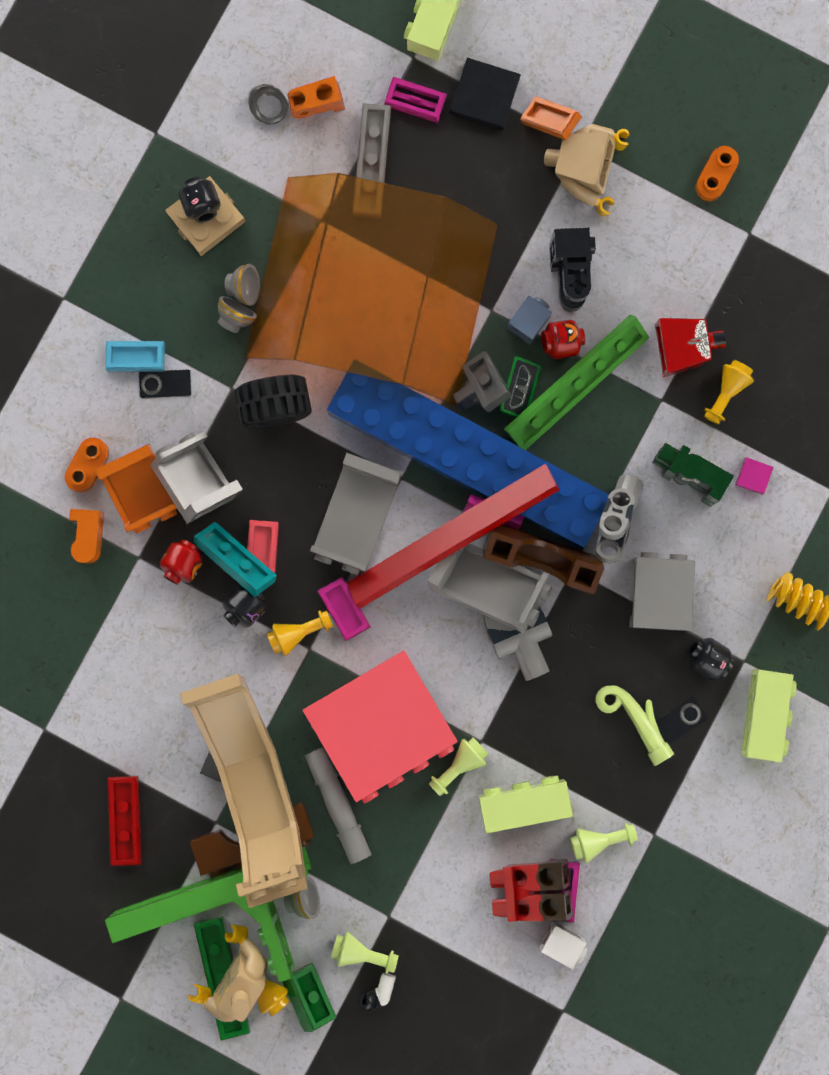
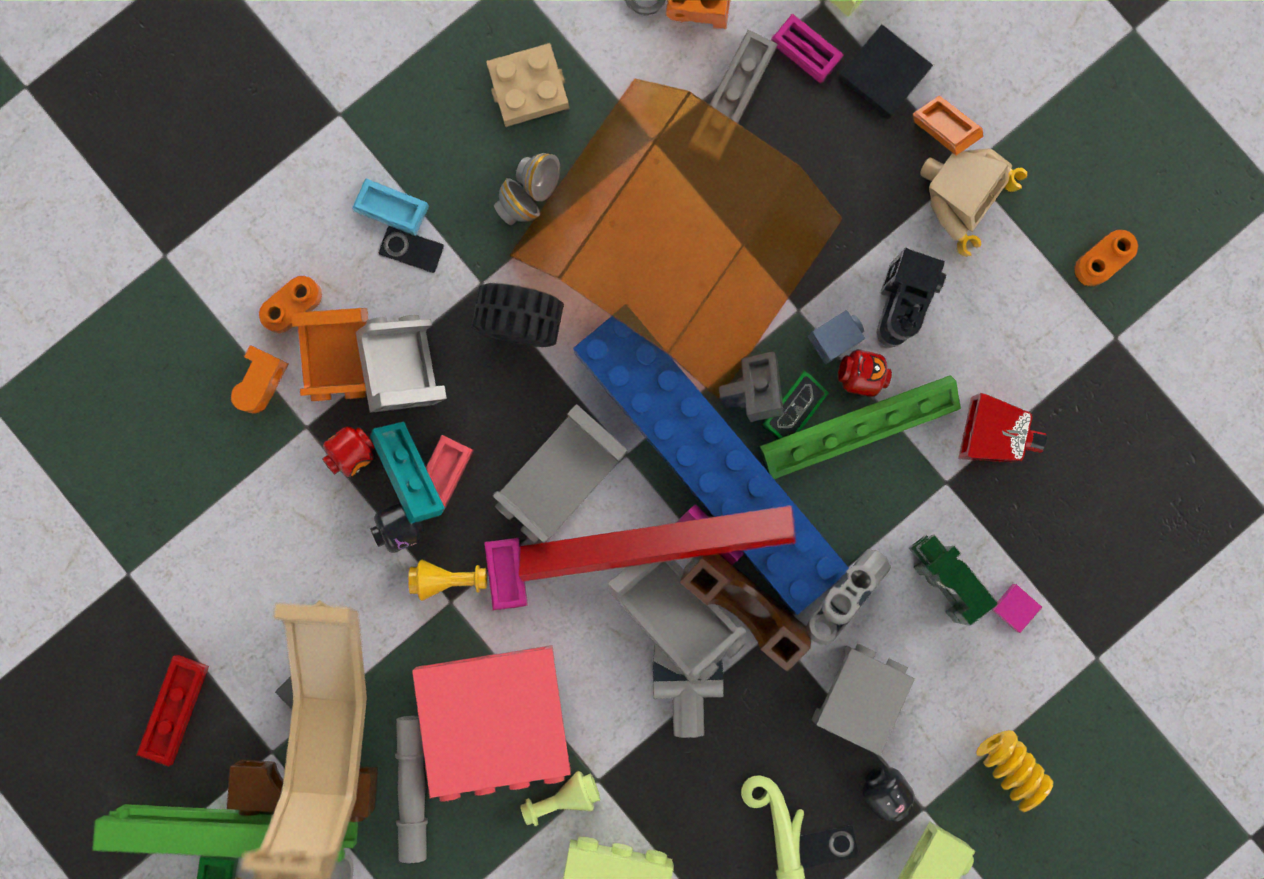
camera: 20 degrees right, 0 degrees up
black head [179,177,221,223] -> none
yellow piece [704,360,754,425] -> none

